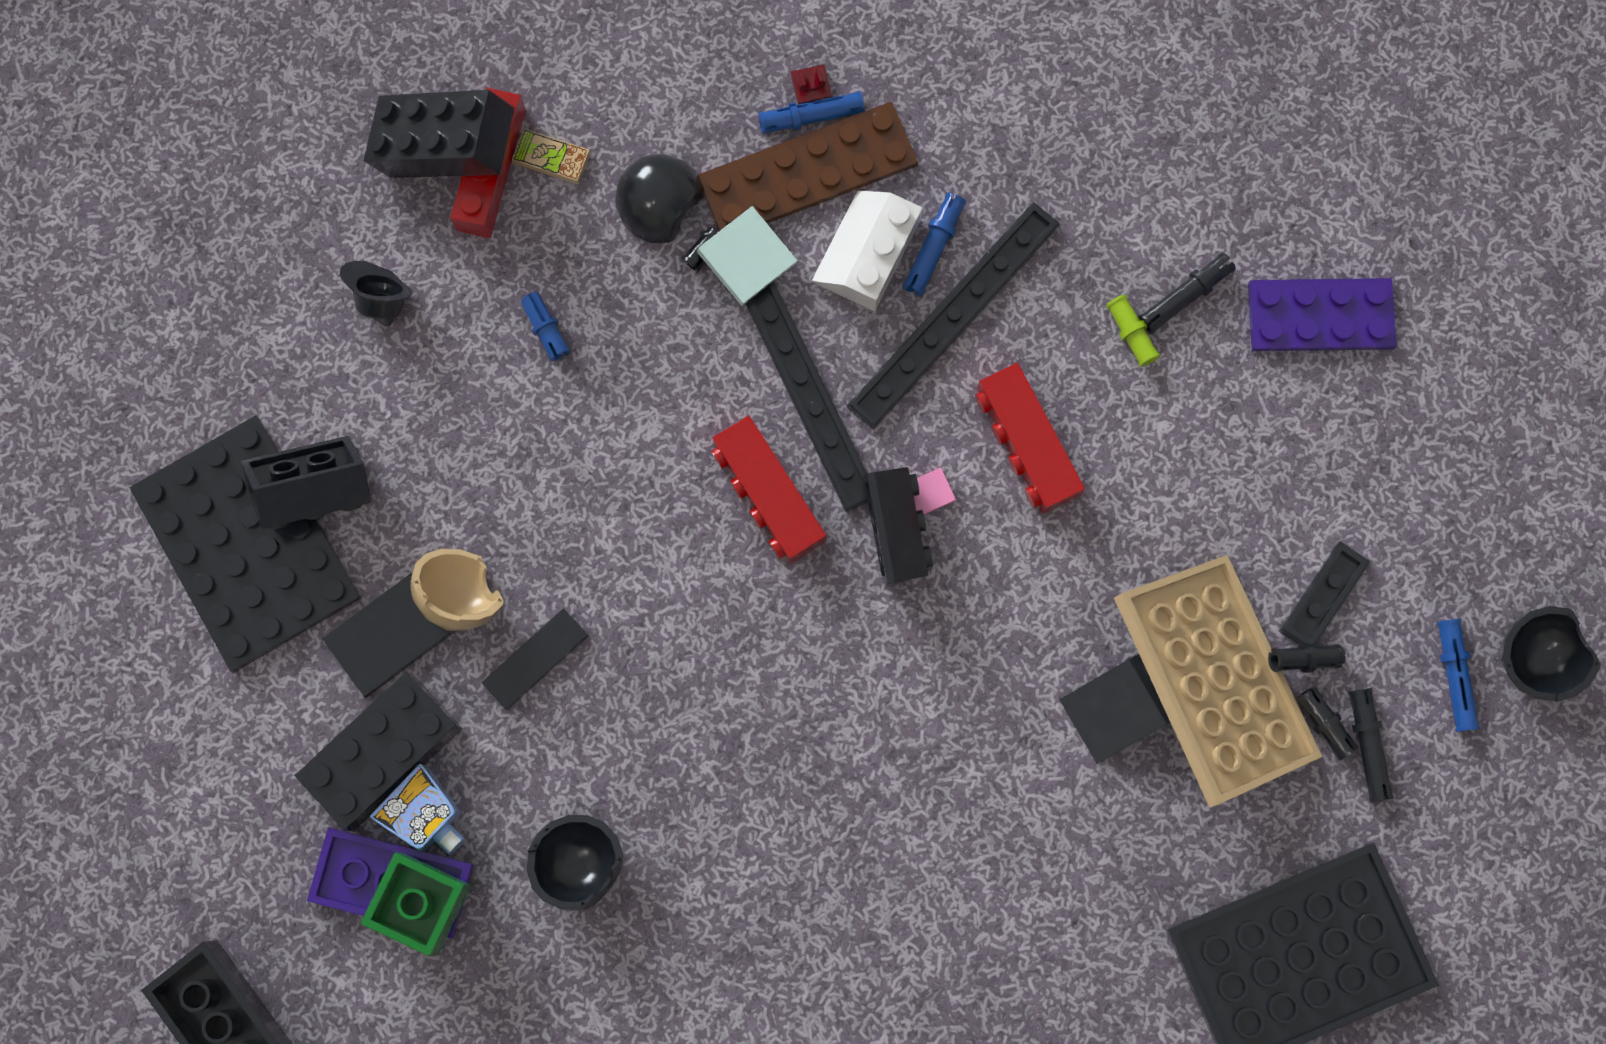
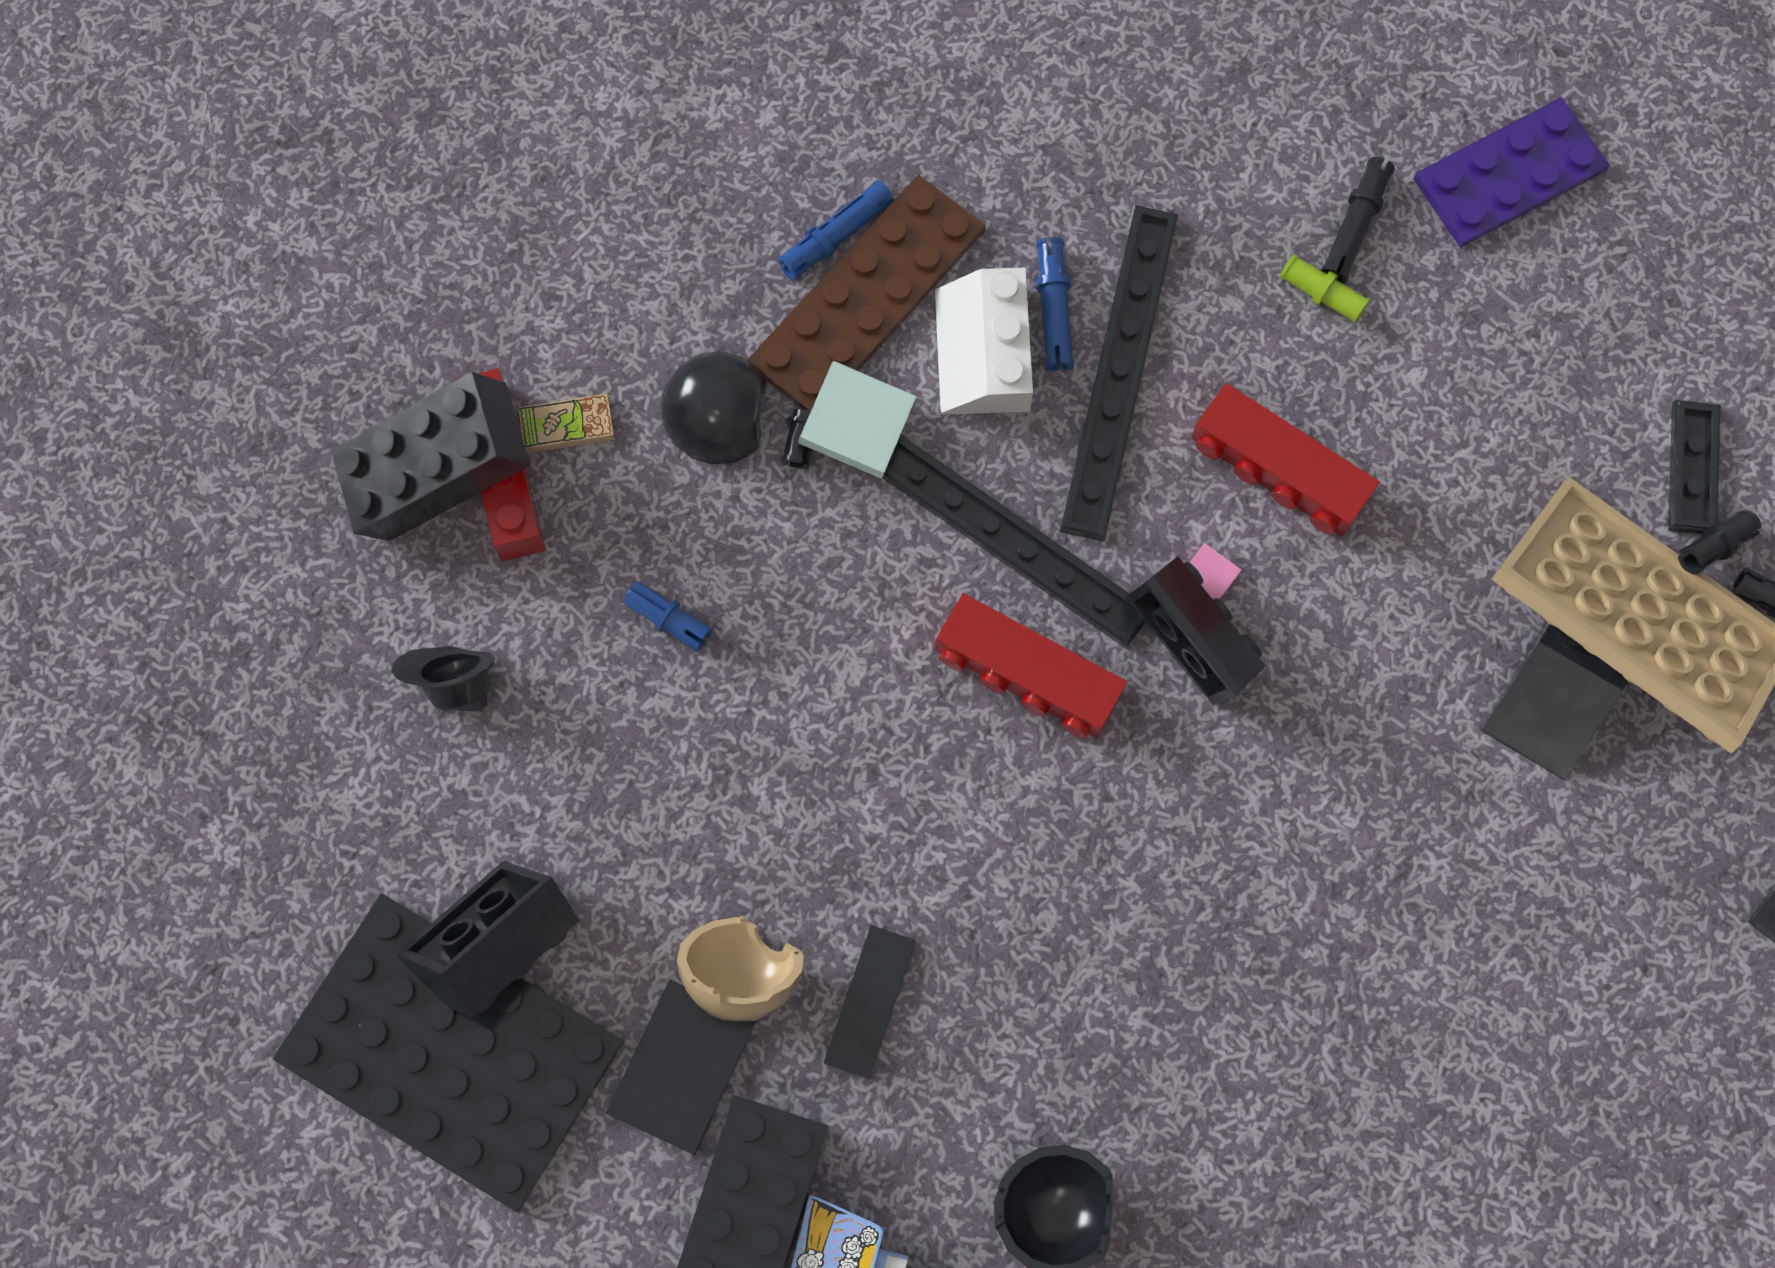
camera: 30 degrees left, 5 degrees down
dark red tile [791,64,832,104] -> none

